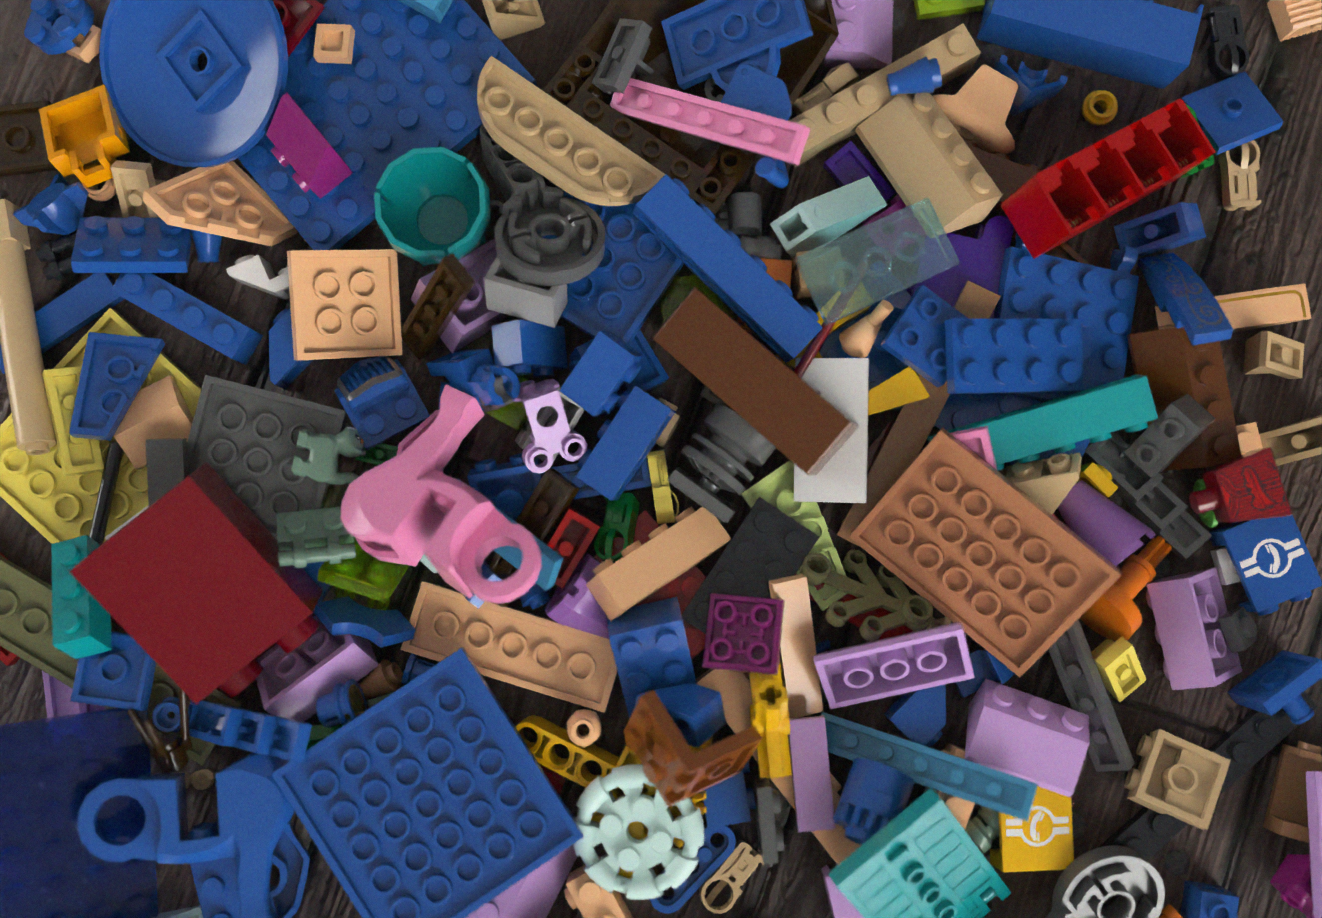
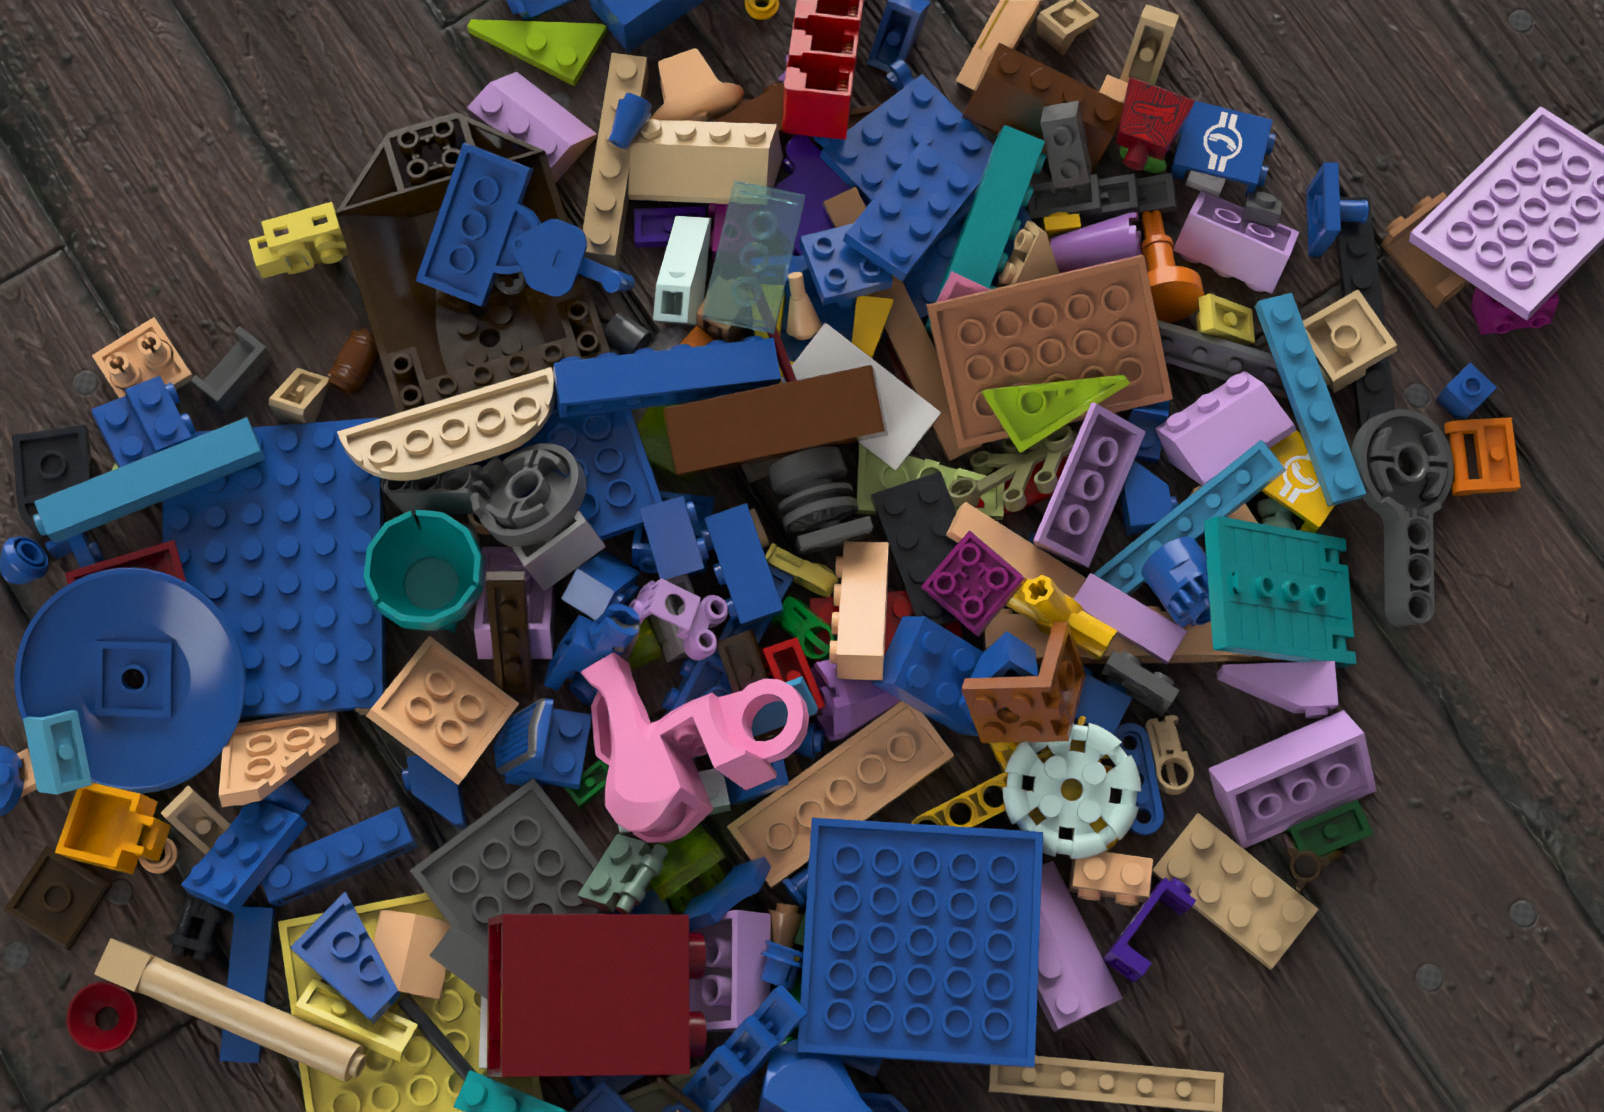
camera: 60 degrees left, 10 degrees down
blue piece [13,173,89,235] -> none
white slope [226,255,290,300] -> none
magenta slope [266,93,353,199] -> none
sand green animal [291,427,366,485] -> none
light nougat plate [313,23,355,64] -> none
light nougat plant [567,709,602,747] -> none
dark grey panel [592,18,654,98] -> none
bright pink plate [610,78,810,165] -> none
tan piece [792,63,860,116] -> none
blue slope [993,55,1068,116] -> none
blue slope [1138,253,1233,345] -> none
none -> medium azure panel [23,710,92,795]
none -> reddish brown head [327,327,379,396]
none -> lime wing [981,375,1130,453]
none -> dark azure plate [1254,293,1366,507]

